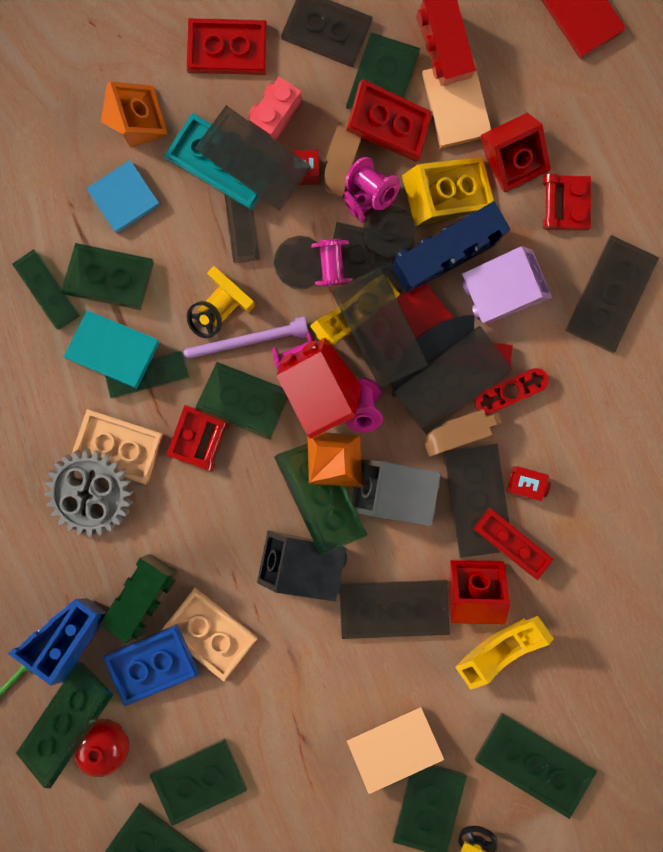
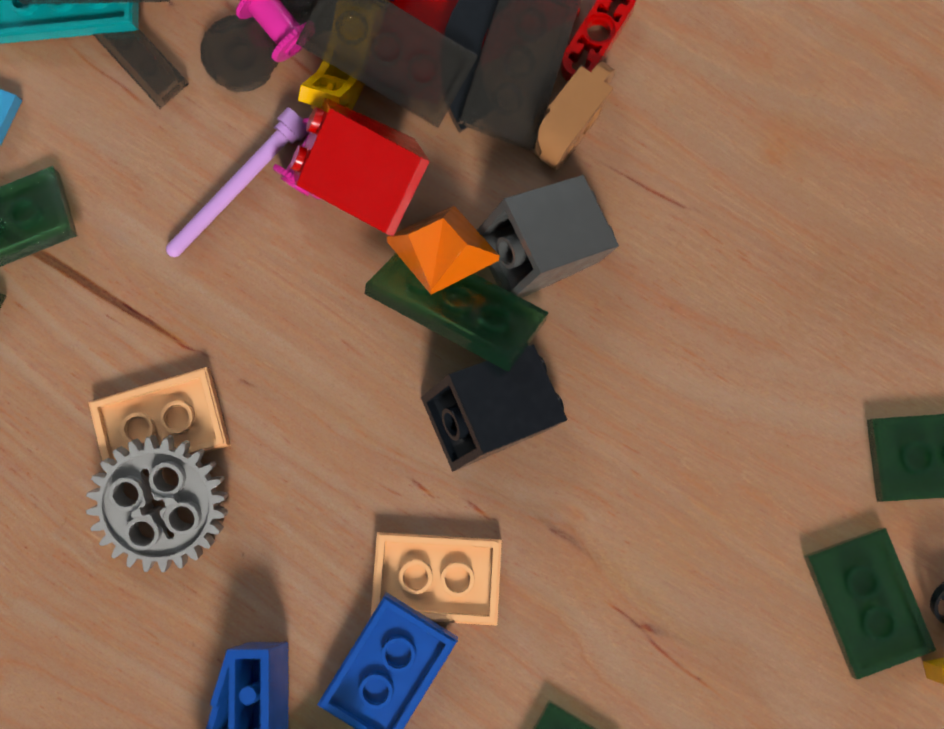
camera: 30 degrees left, 5 degrees down
teal tile [63,310,160,390] -> none
dark green wedge [99,554,176,643] -> none
clear green tile [105,351,189,399] -> none
red plate [166,405,231,472] -> none
yellow piece [187,266,255,338] -> none
clear green tile [196,362,288,440] -> none
clear smoke tile [340,579,450,639] -> none
dark pink hose [345,378,383,433] -> none
light nougat tile [347,707,444,794] -> none
clear smoke tile [444,444,509,558] -> none
red slope [449,560,510,625] -> none
yellow arch [455,616,554,690] -> none
red tile [472,508,554,581] -> none
red brick [506,466,551,501] -> none

